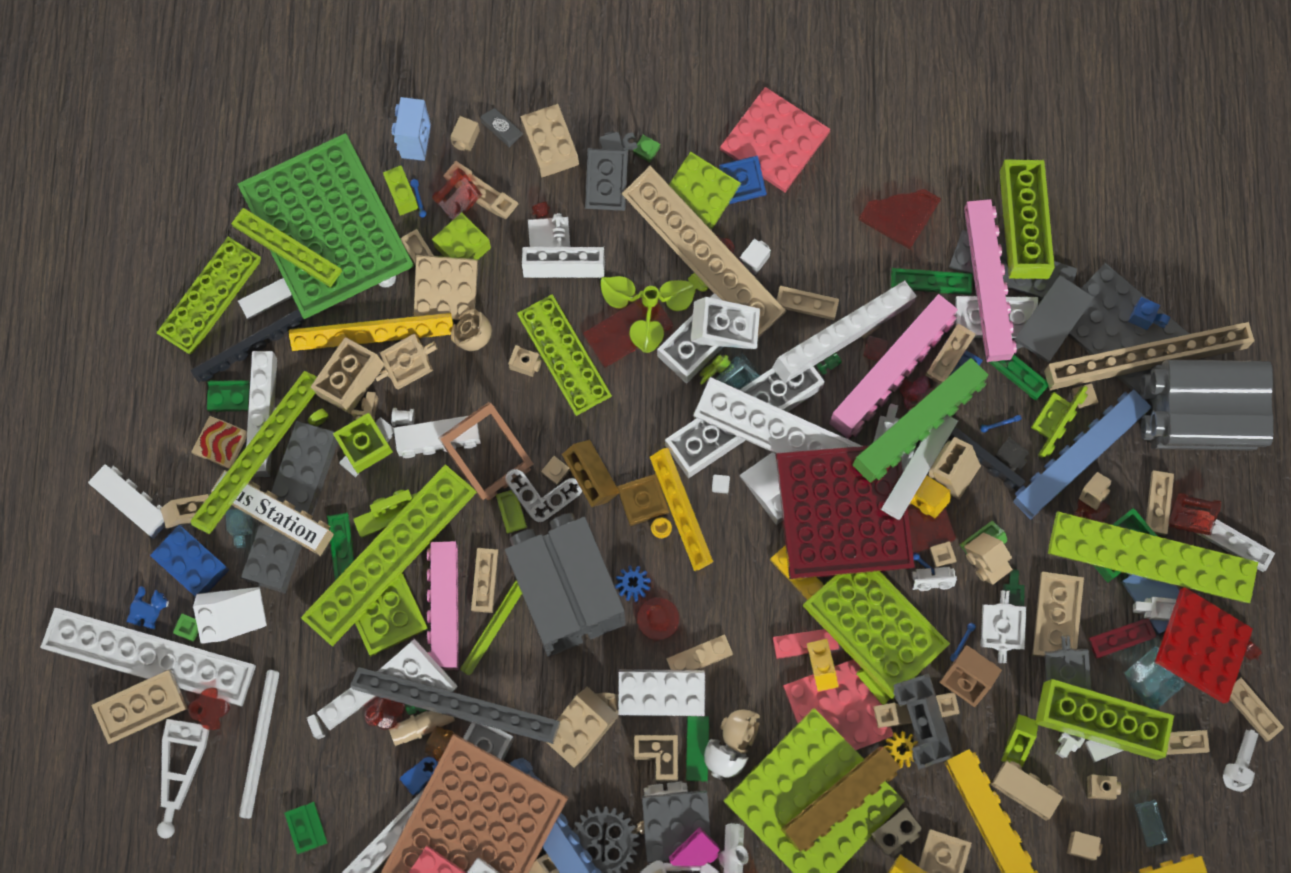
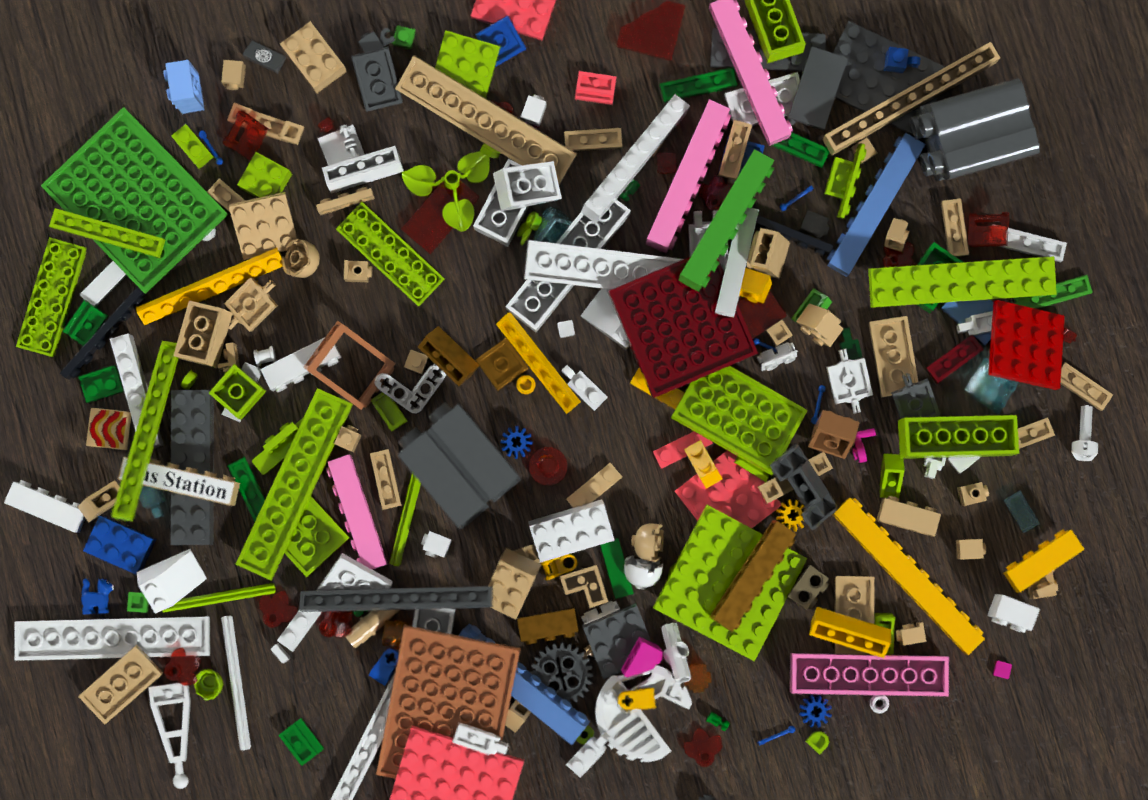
camera: 20 degrees left, 10 degrees up
none -> green plate [63,300,108,346]
none -> lime axle [162,583,276,612]
none -> lime hair [194,669,223,701]
none -> clear red plate [259,591,298,628]
none -> tan plate [316,187,375,215]
none -> tan brick [334,425,361,453]
none -> white brick [421,531,452,558]
none -> pearl gold brick [517,608,578,645]
none -> yellow piece [540,554,578,581]
none -> white plate [561,365,608,411]
none -> coral plate [575,71,616,105]
none -> dark pink plate [852,428,876,463]
none -> bright green tile [1014,275,1093,309]

